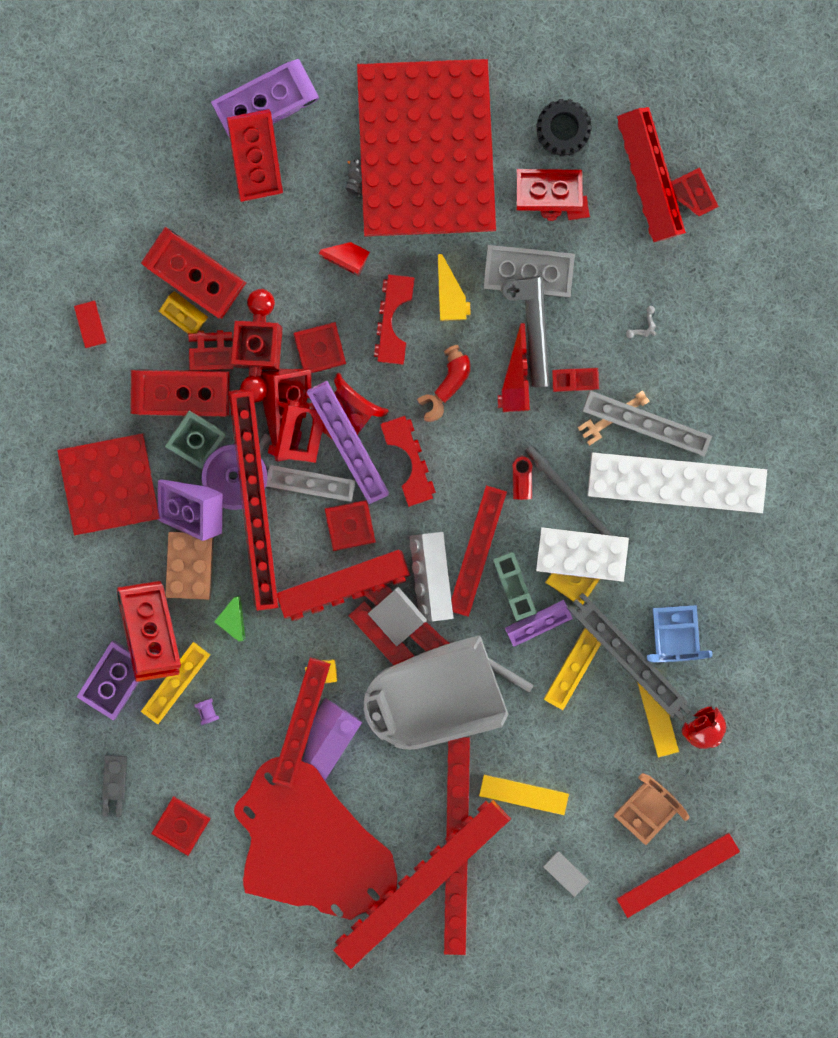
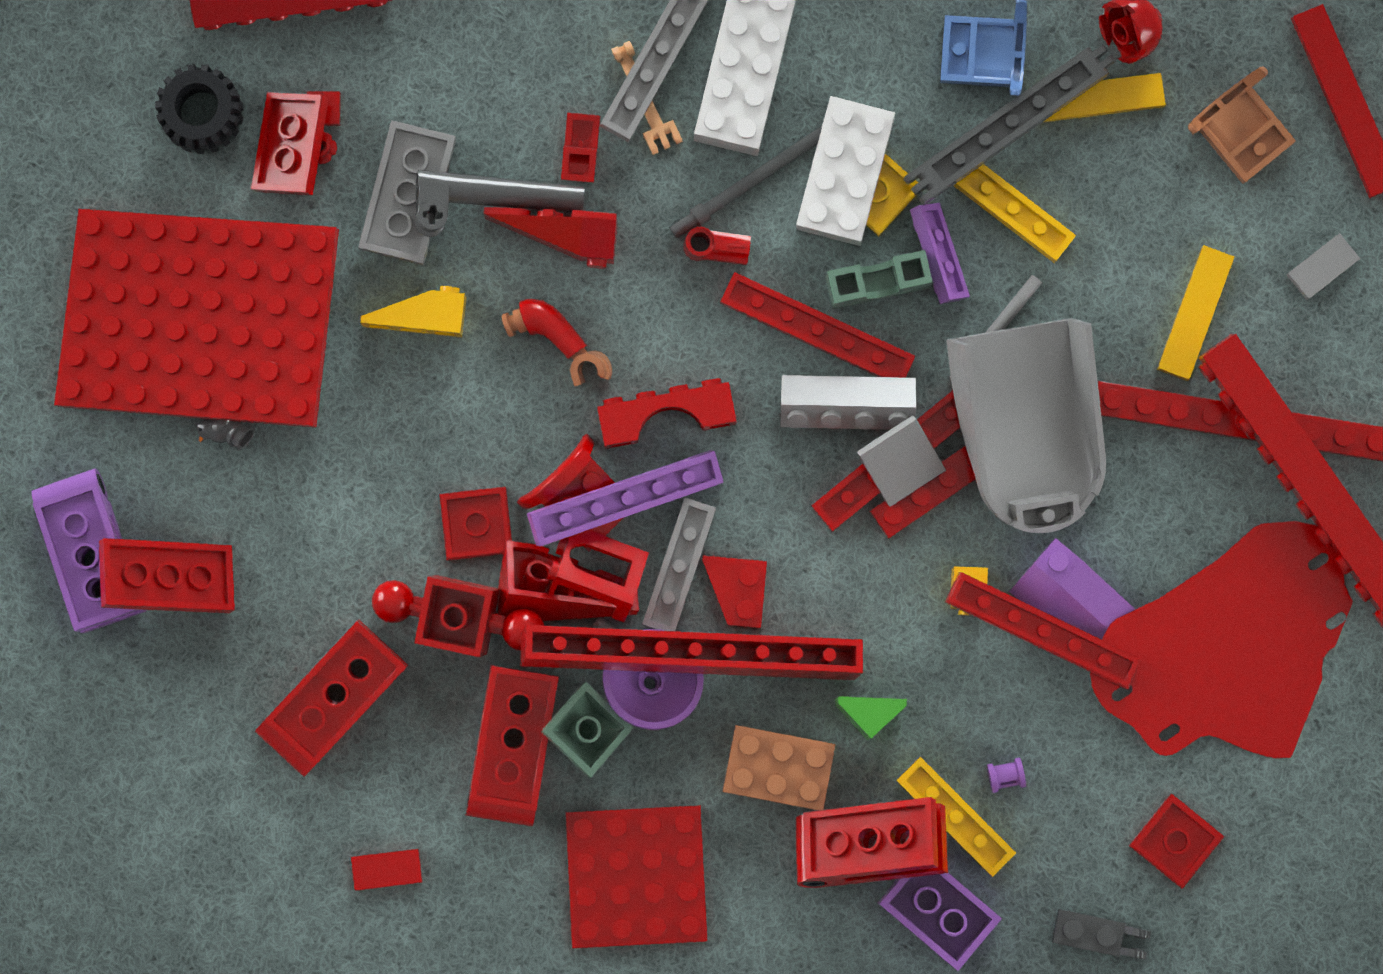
camera: 90 degrees left, 5 degrees down
medium lavender slope [158,479,223,541] -> none
yellow slope [159,291,209,334] -> none
red plate [188,330,234,370] -> none
red brick [277,550,410,621] -> none
red slope [318,242,370,277] -> none
red tile [325,500,376,551] -> none
red arch [374,274,415,365] -> none
light grey piece [626,306,657,338] -> none
none -> red wing [702,555,767,629]

